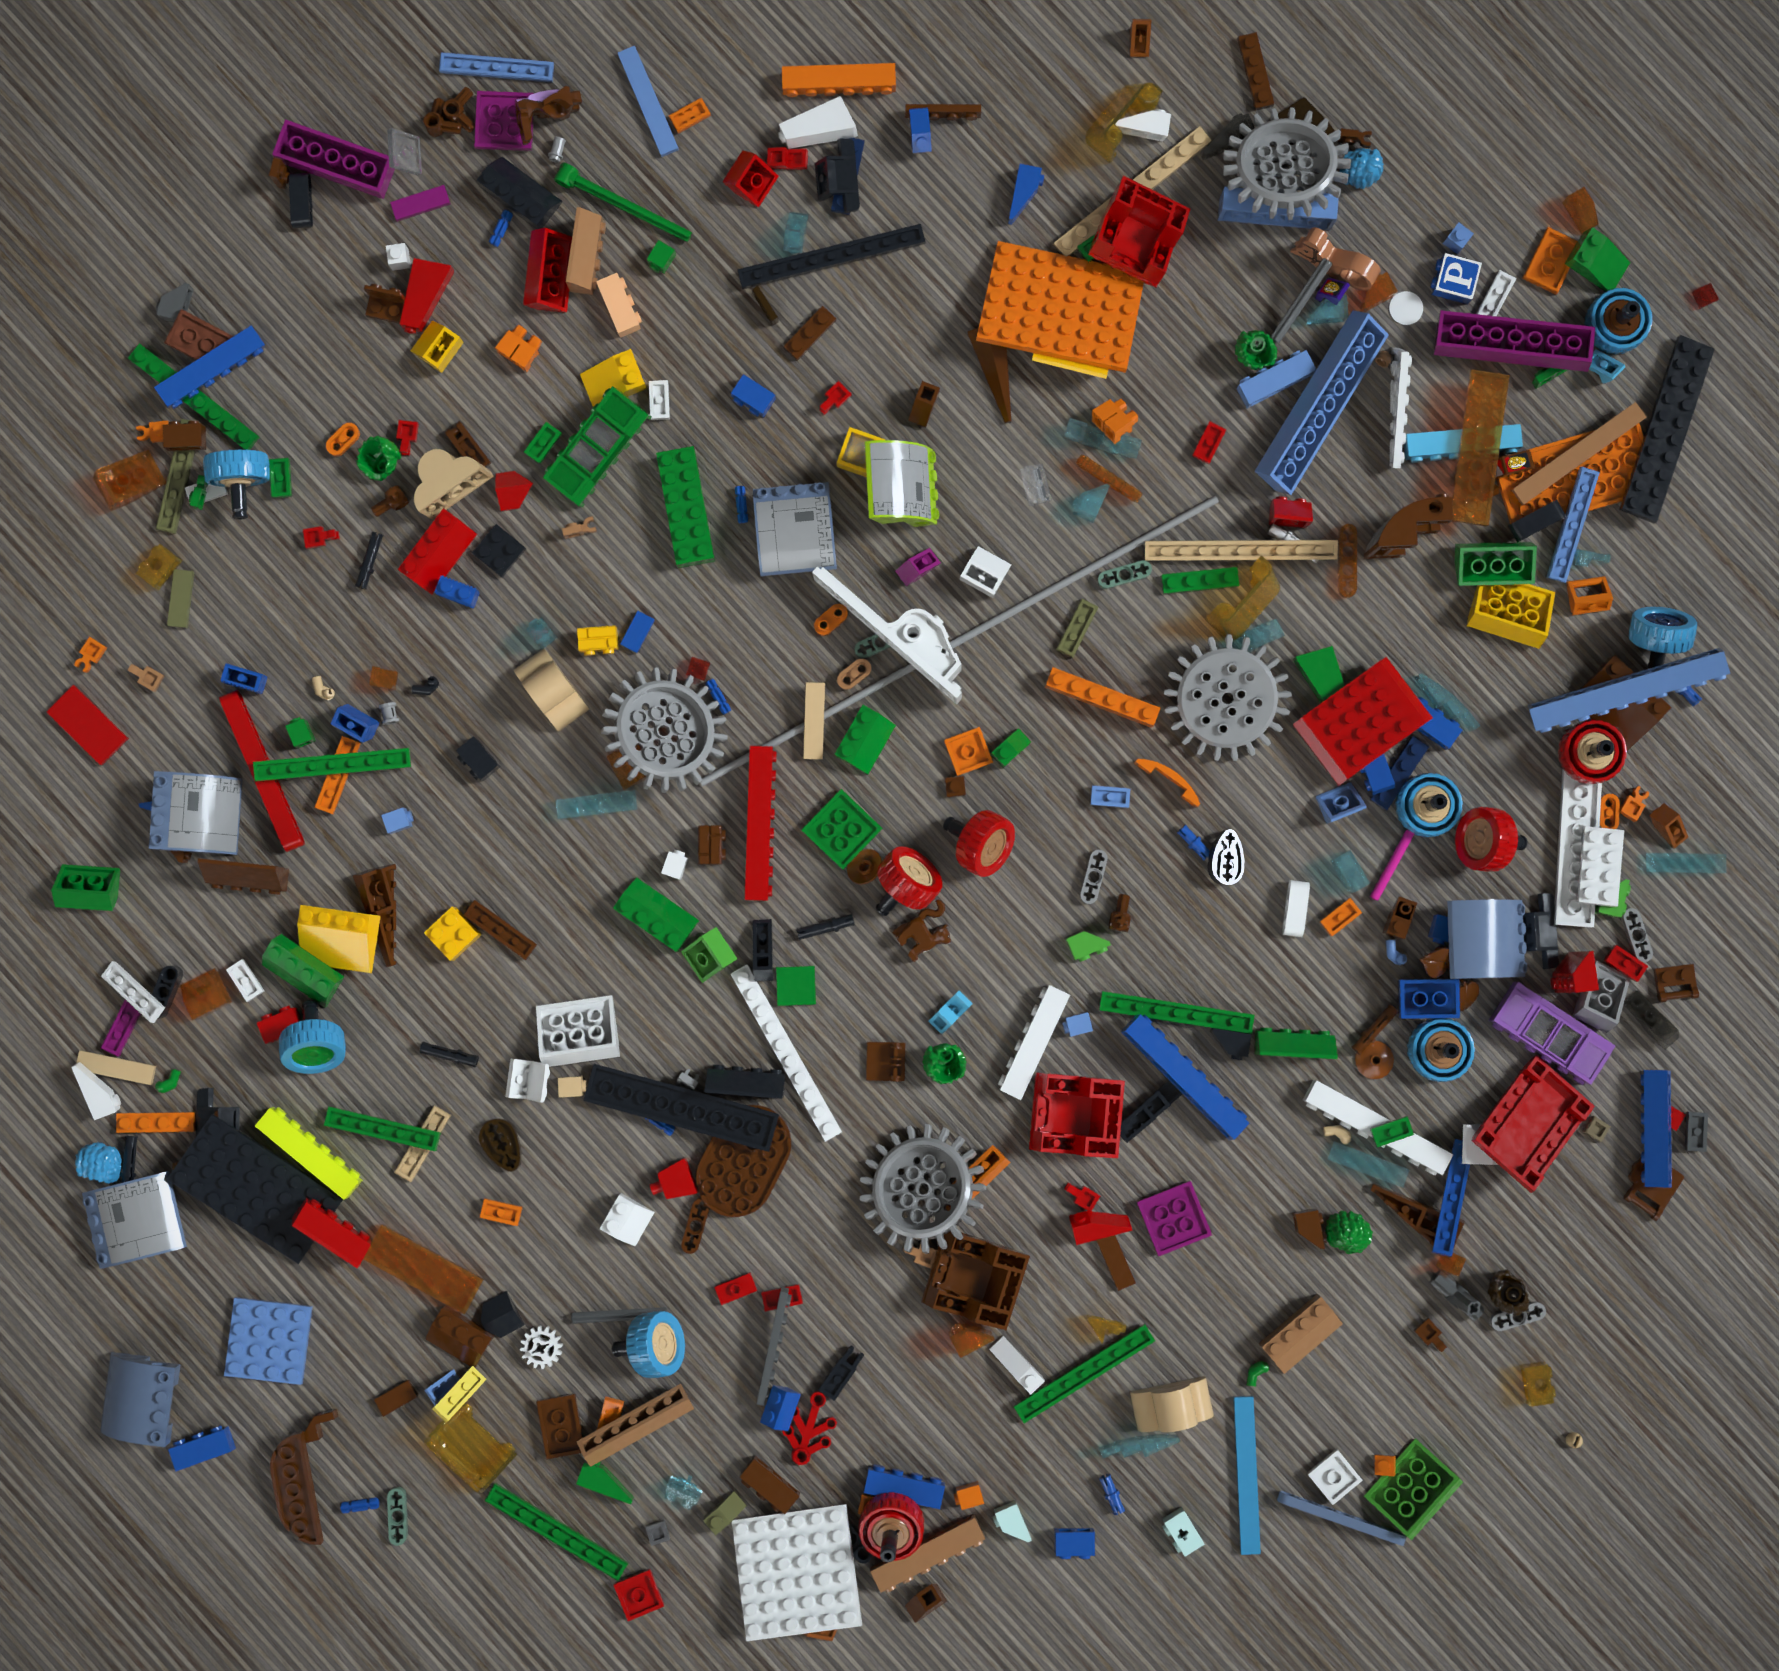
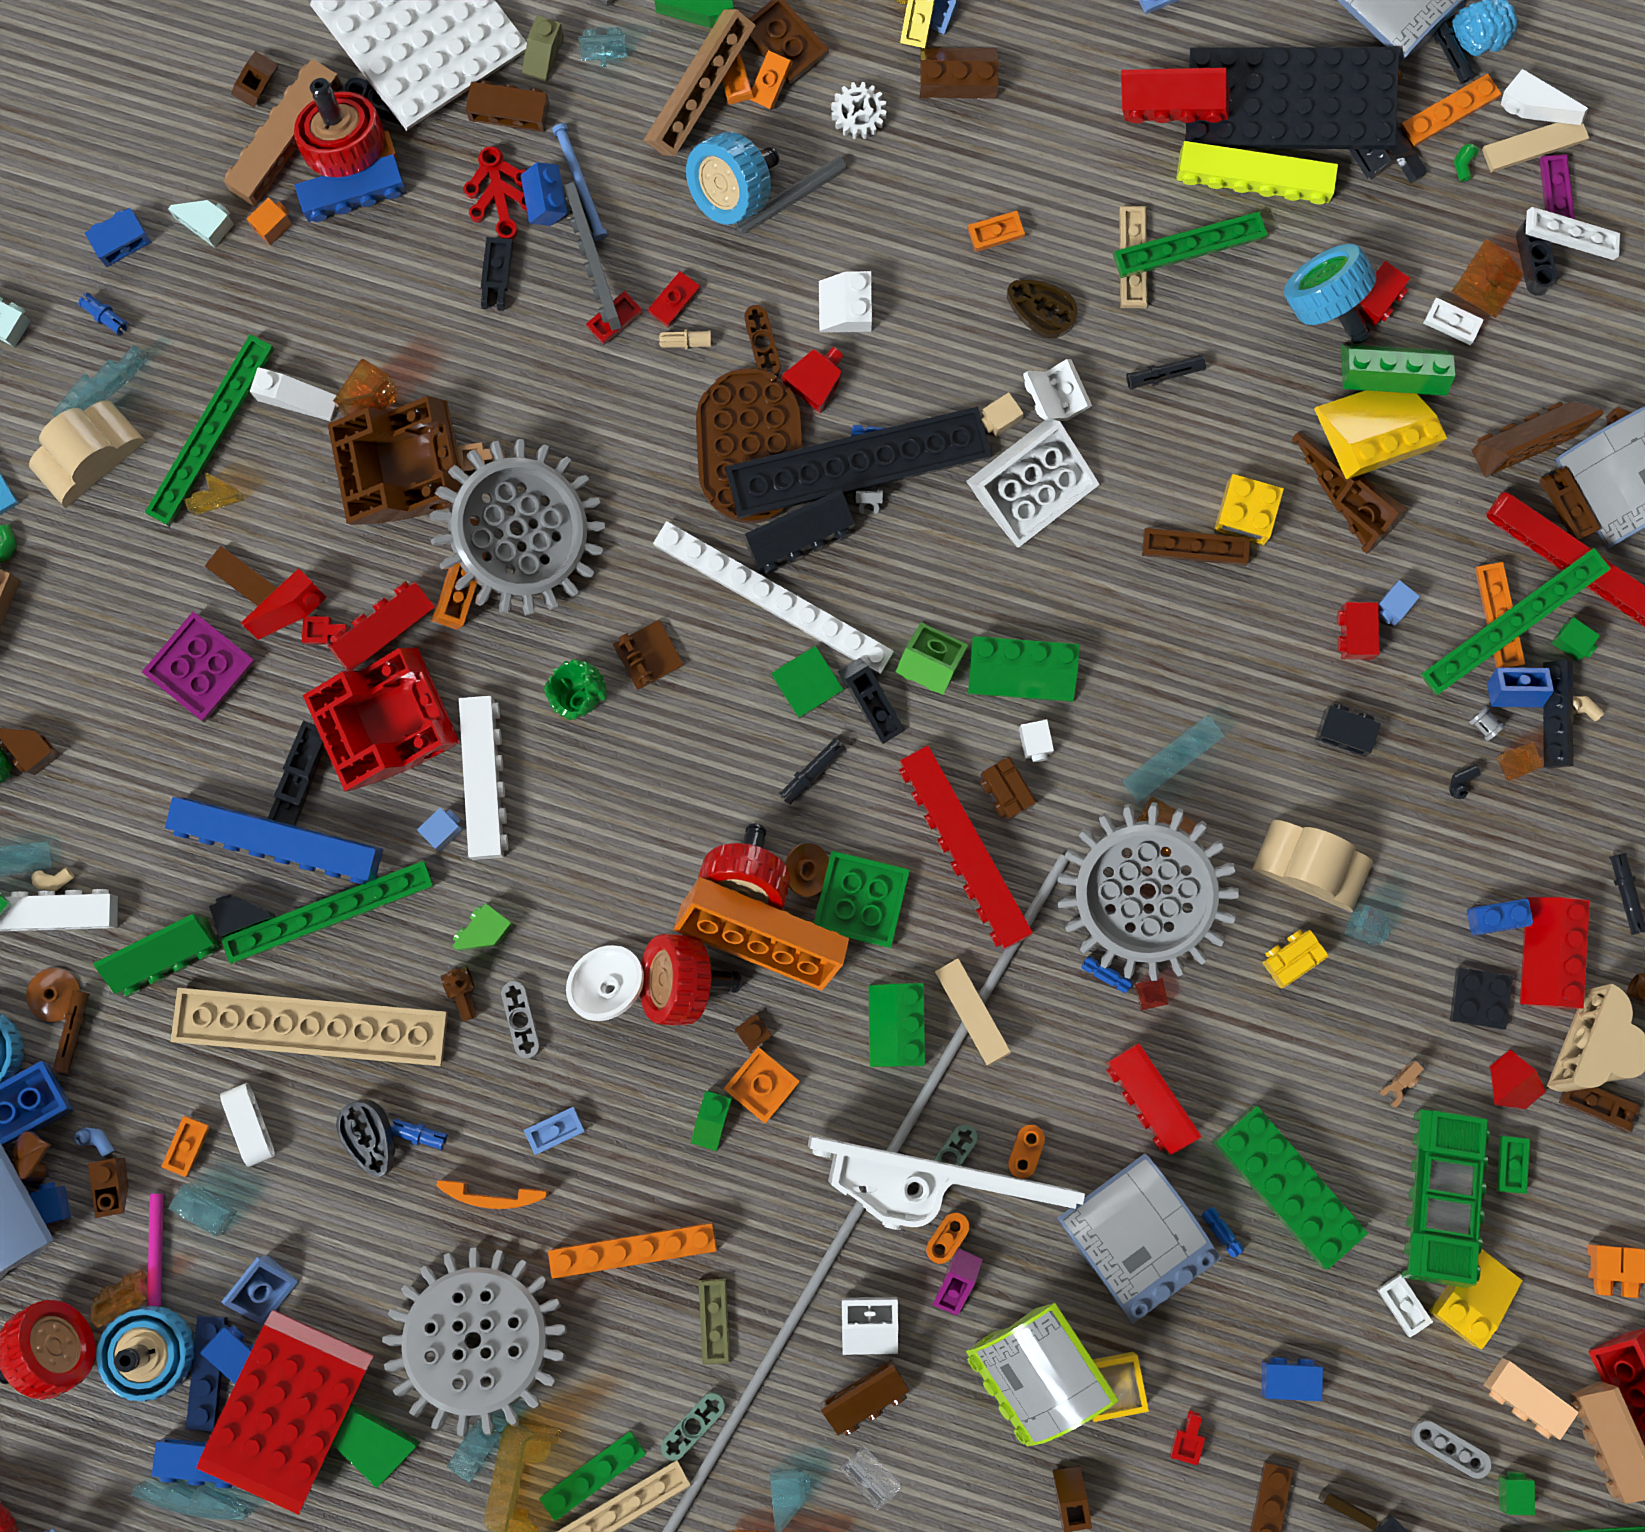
camera: 155 degrees right, 5 degrees down
clear orange plate [363,1224,484,1314] -> none
black slope [480,1291,525,1338] -> none
blue tile [620,611,655,654] -> none
medium nougat plate [837,659,871,690] -> none
reddish brown animal [892,899,951,962] -> none
medium azure slope [928,990,973,1034] -> none
none -> clear orange plate [91,1269,147,1328]
none -> tan plate [170,988,448,1066]
none -> red brick [327,581,435,671]
none -> medium blue bar [552,123,608,241]
none -> white dish [566,945,644,1021]
none -> tan axle [659,329,711,350]
none -> orange brick [673,877,849,991]
none -> orange plate [749,50,793,110]
none -> reddish brown slope [821,1359,909,1436]
none -> orange plate [926,1212,969,1264]
none -> red slope [1105,1043,1202,1155]
none -> red brick [1337,602,1379,660]
none -> light grey plate [1411,1420,1491,1479]
none -> reddish brown plate [1539,467,1601,540]
none -> black plate [1543,660,1573,768]

